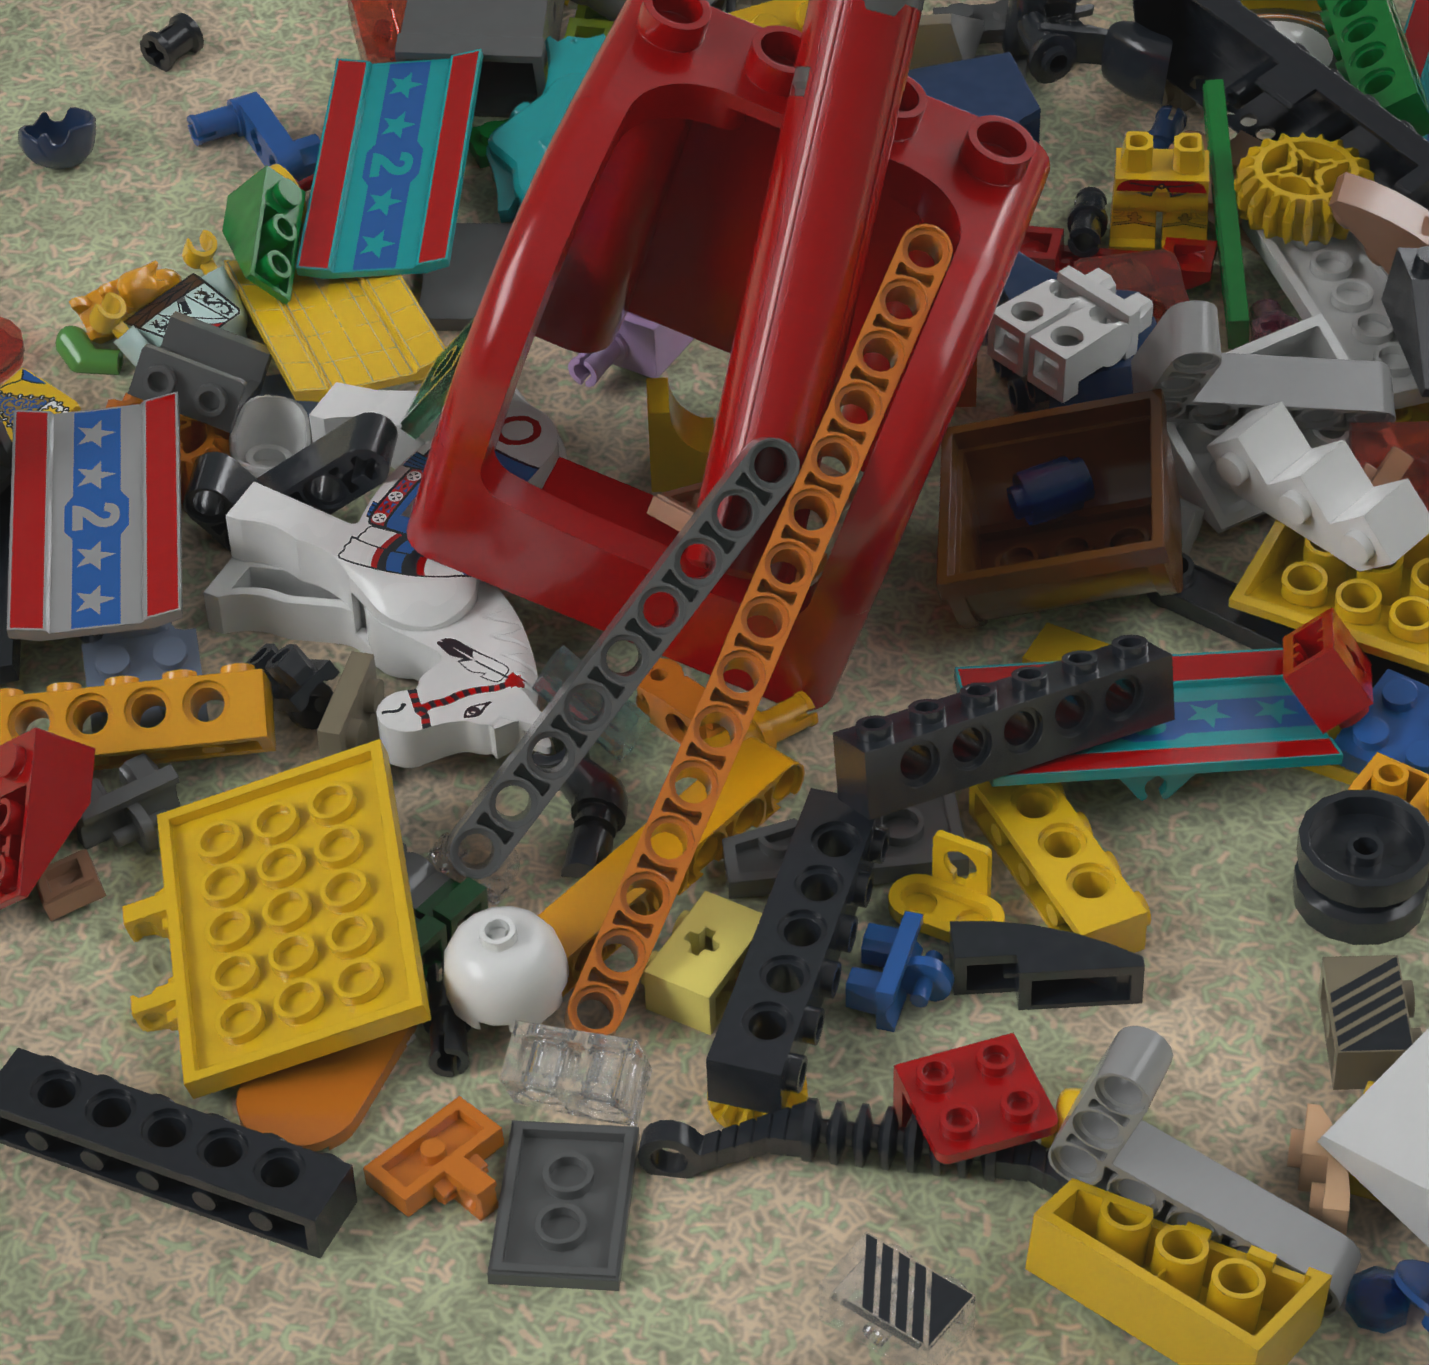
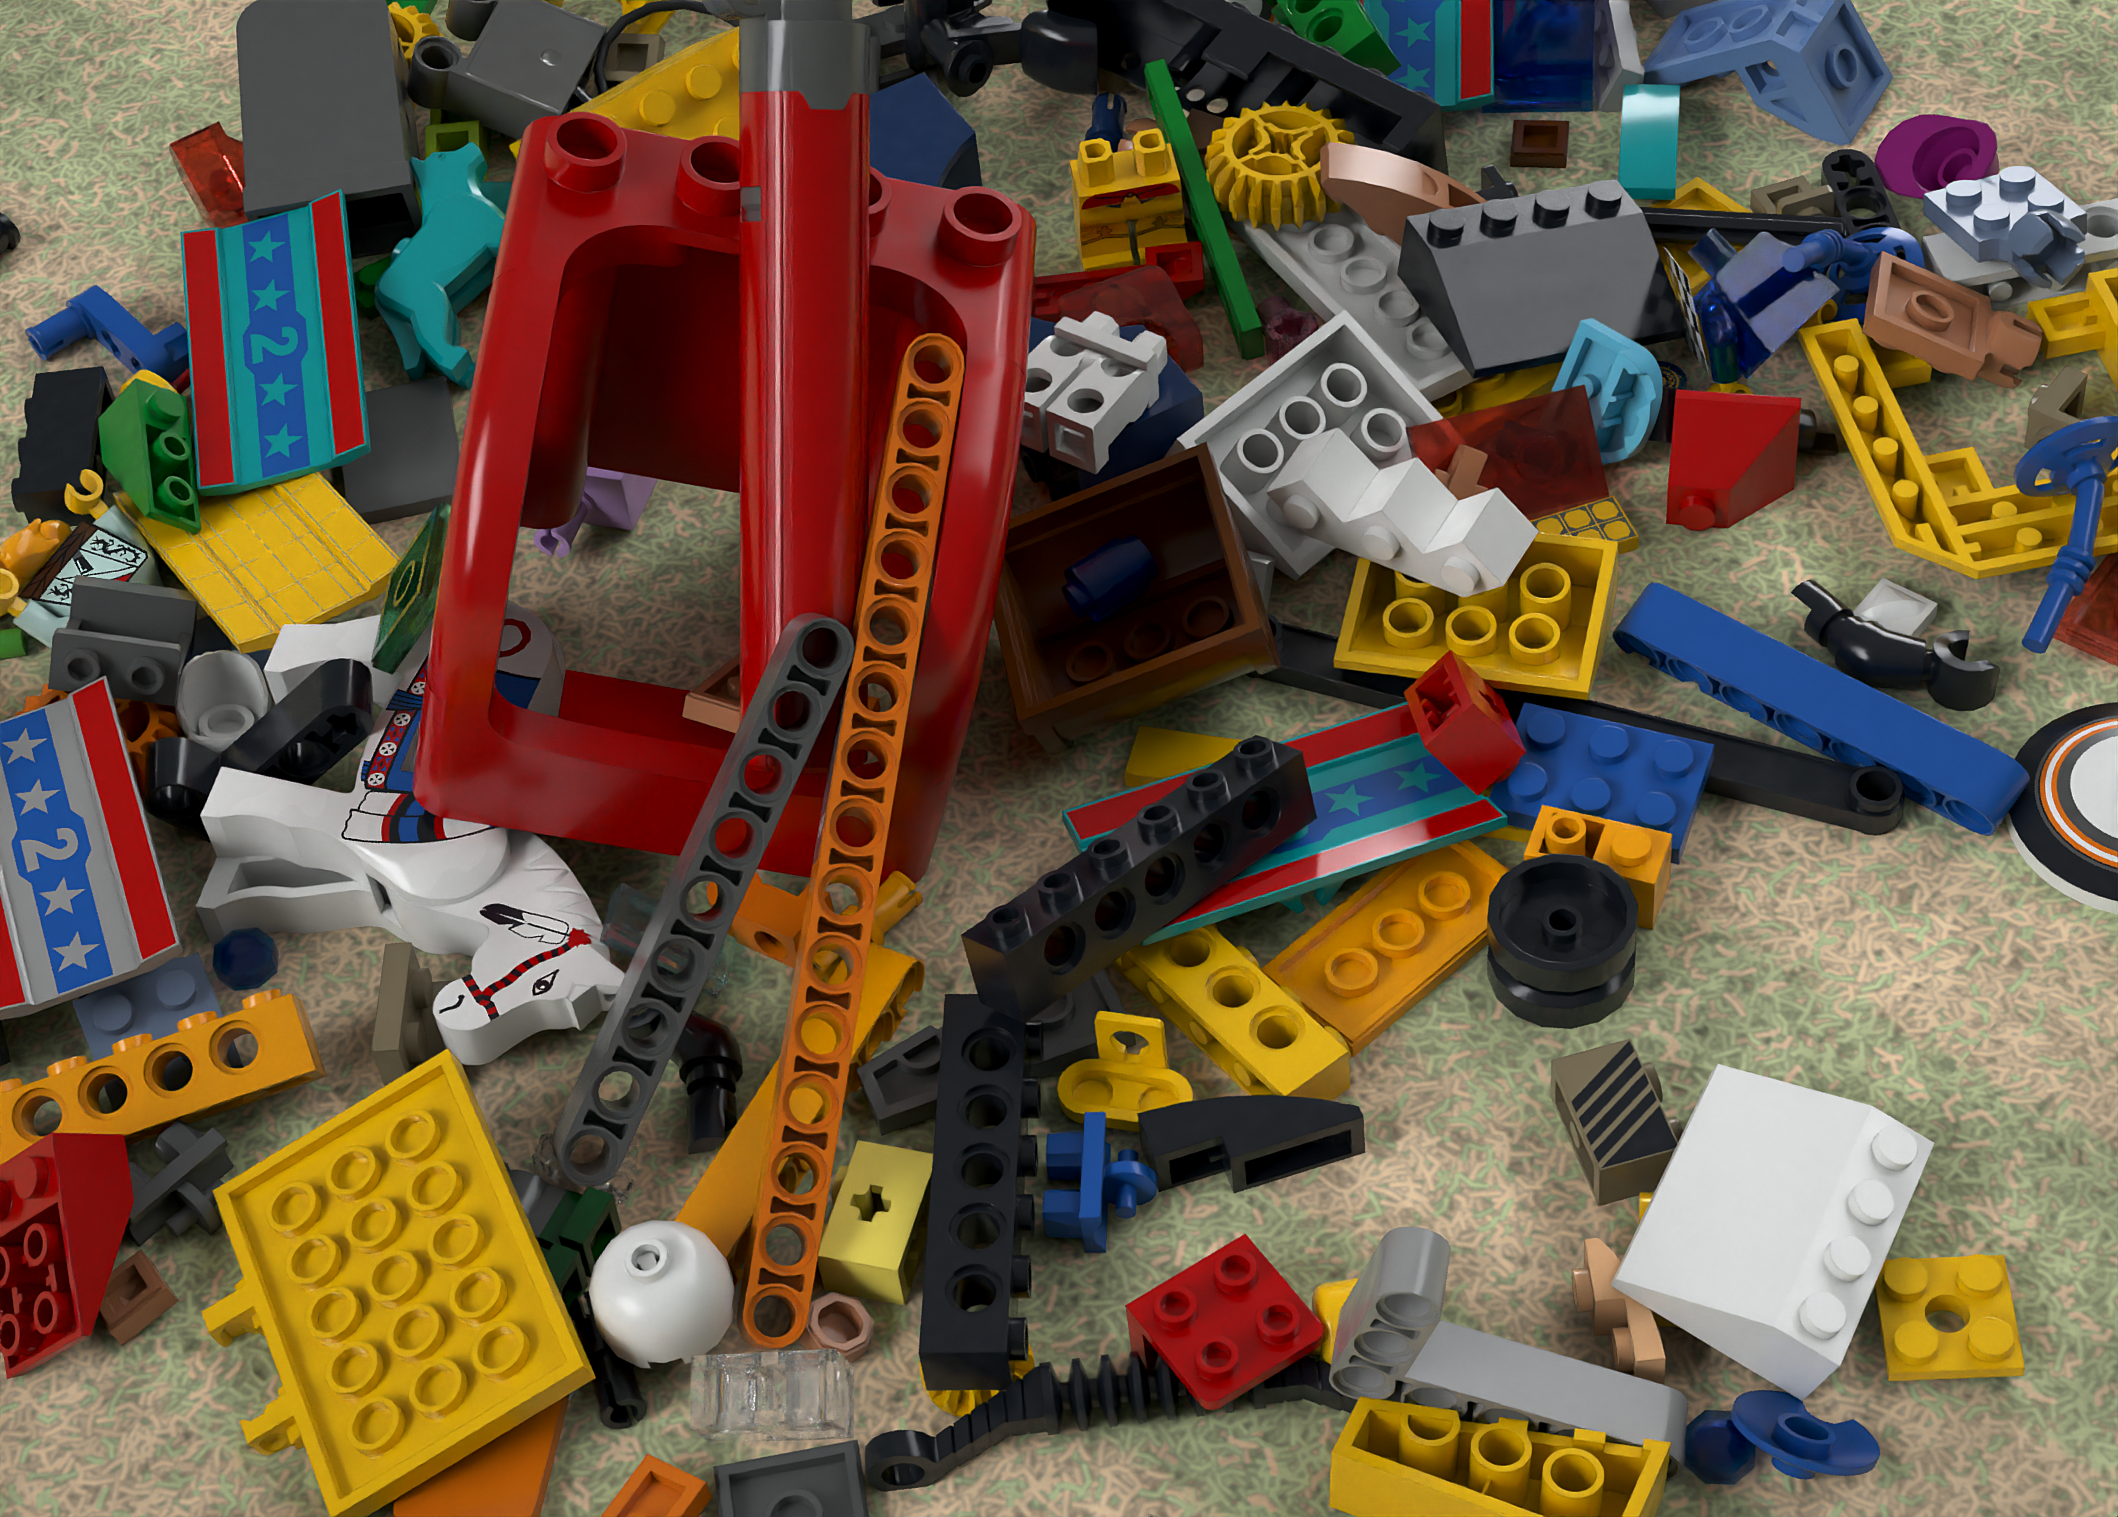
camera: 10 degrees left, 5 degrees up
black hips [246,643,340,729] -> none
yellow arch [646,377,714,492] -> none
black pin [1067,187,1108,258] -> none
light grey beam [1131,300,1396,432] -> none
none -> black brick [11,366,116,527]
none -> clear blue tile [212,927,279,991]
none -> nougat tile [799,1292,874,1369]
none -> light orange tile [1261,840,1510,1057]

